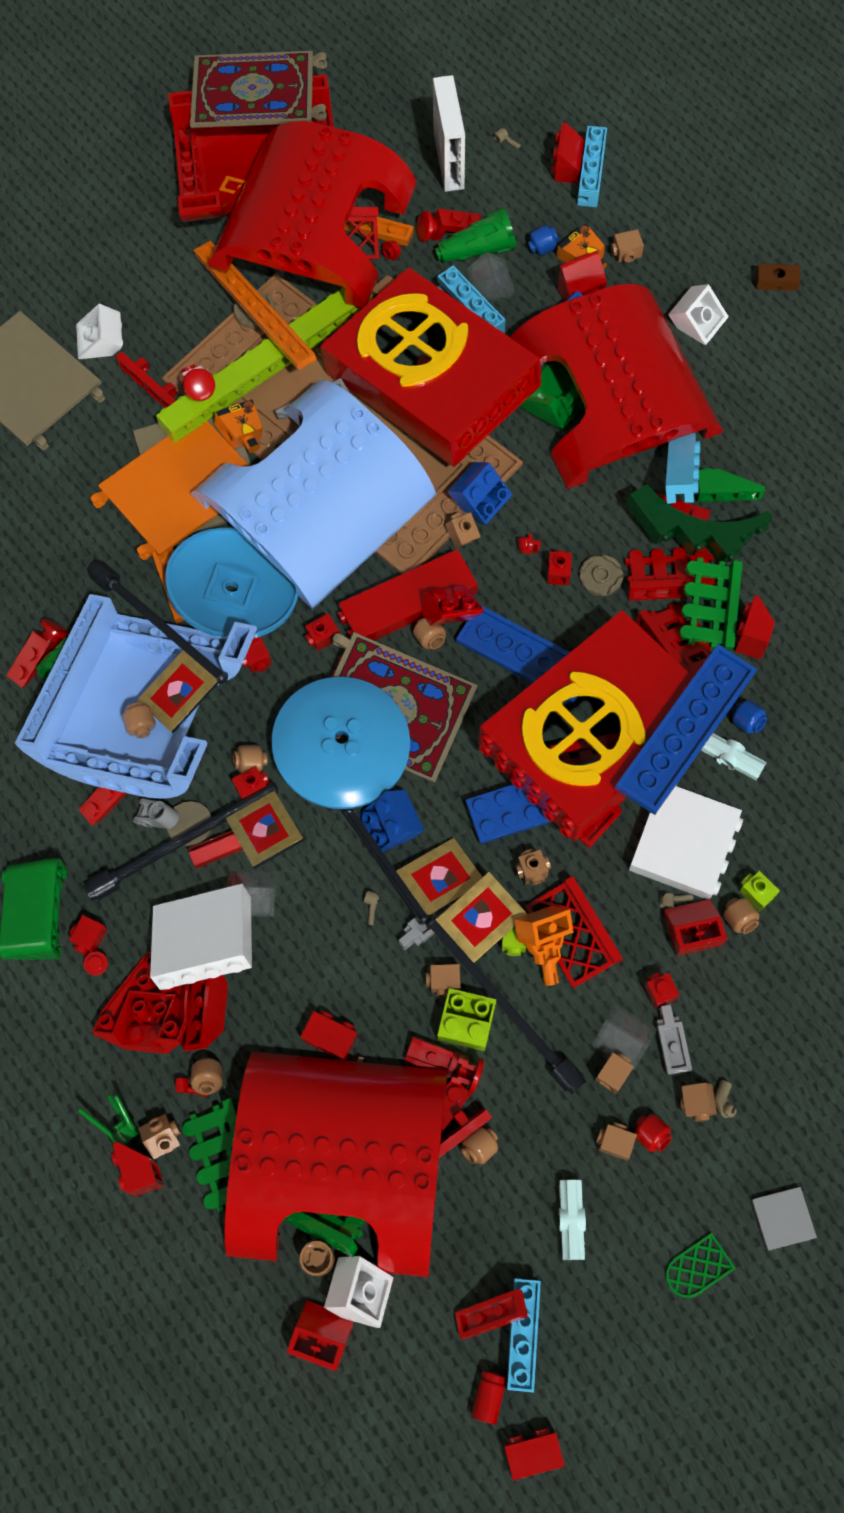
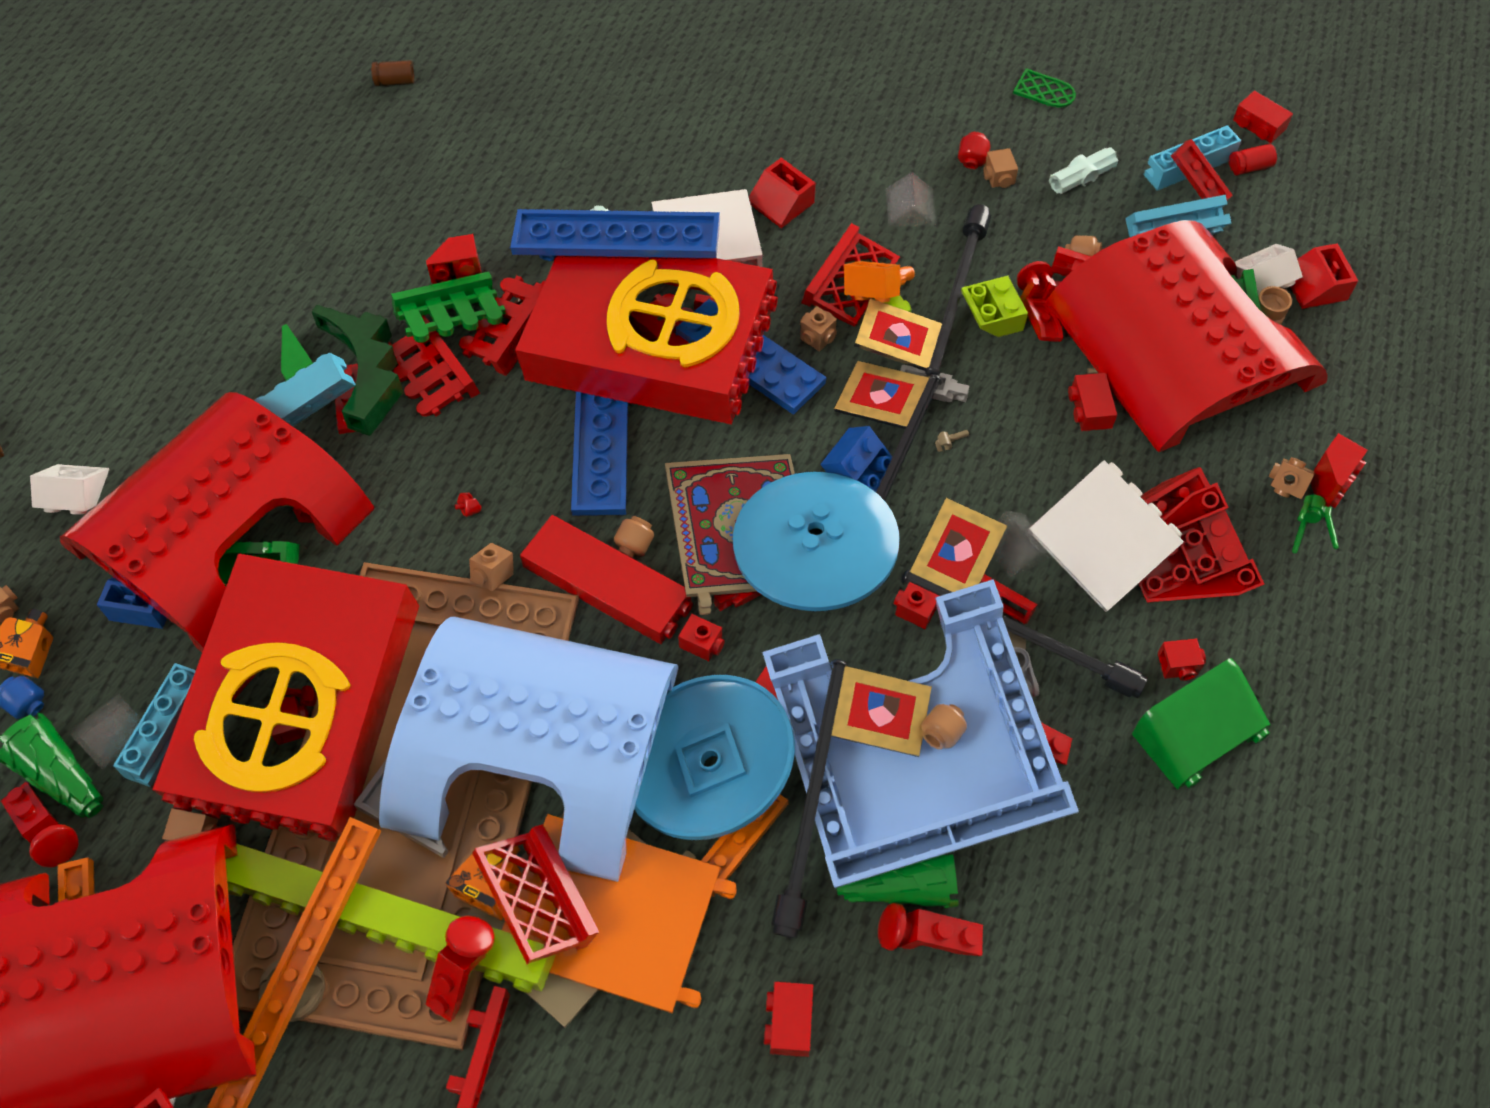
camera: 125 degrees left, 10 degrees down
red plate [84,951,108,976] -> none
red hand [175,1078,208,1097] -> none
green fence [182,1098,239,1212] -> none
medium nougat head [191,1058,223,1095] -> none
medium nougat head [233,744,267,774] -> none
red plate [382,240,401,261] -> none
red slope [422,585,483,626] -> none
medium nougat brick [426,964,460,997] -> none
blue slope [448,462,513,525] -> none
red brick [547,550,572,586] -> none
red slope [558,250,607,302] -> none
dark tan tile [580,555,623,596] -> none
medium nougat brick [595,1053,634,1095] -> none
red brick [644,972,679,1009] -> none
light grey hinge [657,1005,692,1075] -> none
dark tan hand [660,893,693,909] -> none
medium nougat brick [681,1083,717,1122] -> none
dark tan arm [714,1080,737,1118] -> none
medium nougat head [723,898,760,934] -> none
lime brick [739,871,780,912] -> none
light grey tile [751,1187,817,1251] -> none
none -> red fence [472,824,599,964]
none -> red brick [764,982,813,1057]
none -> medium azure brick [1125,195,1231,238]

